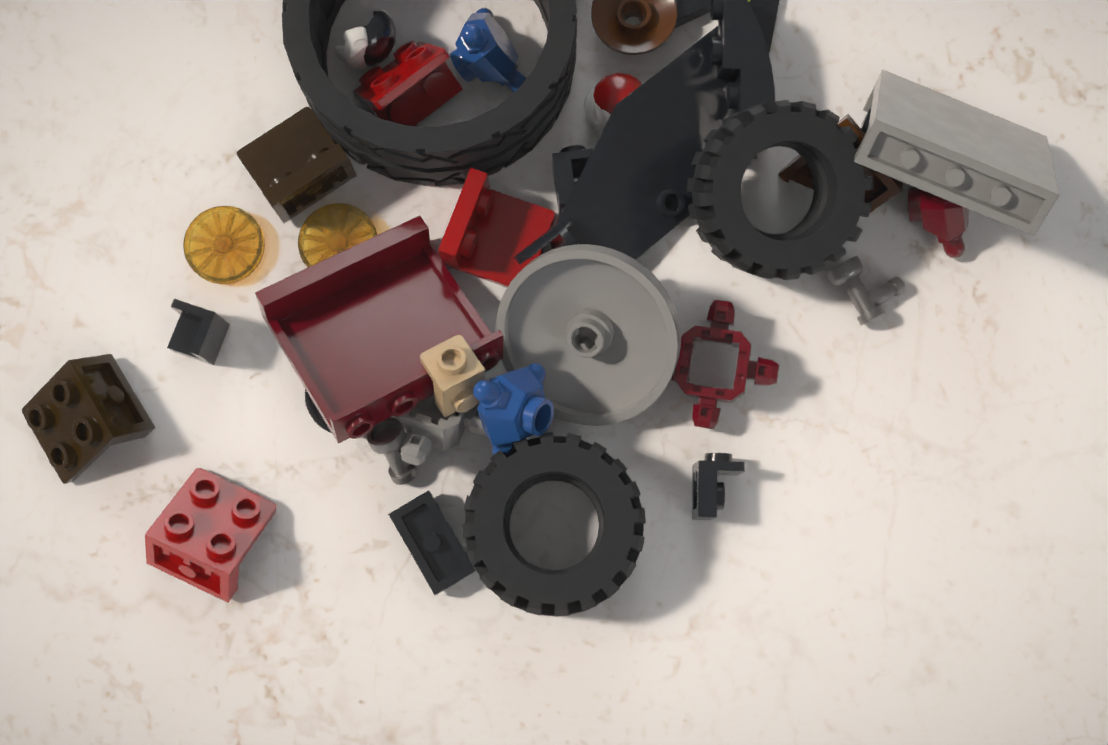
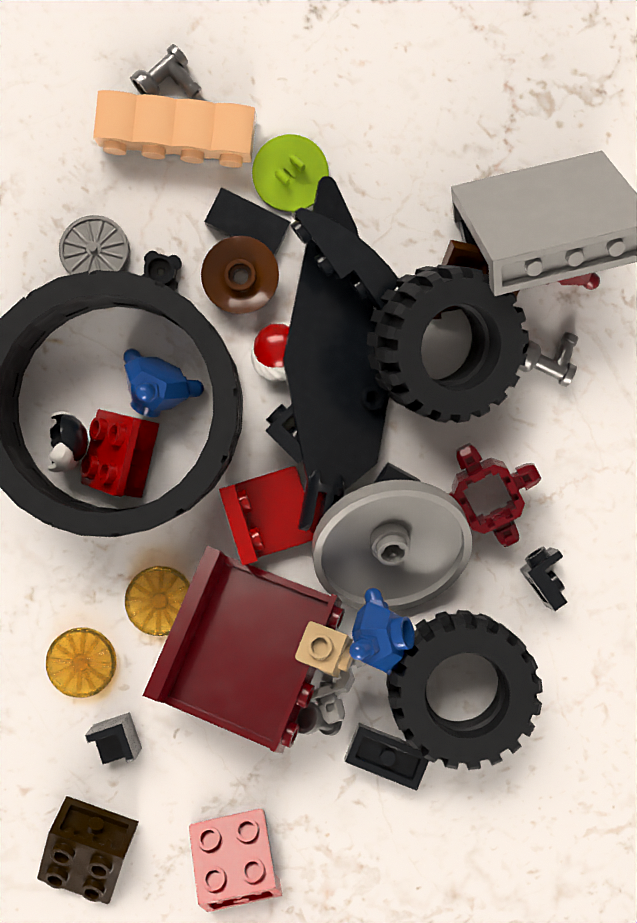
camera: 40 degrees left, 10 degrees up
dark brown bracket [237,107,357,223] -> none

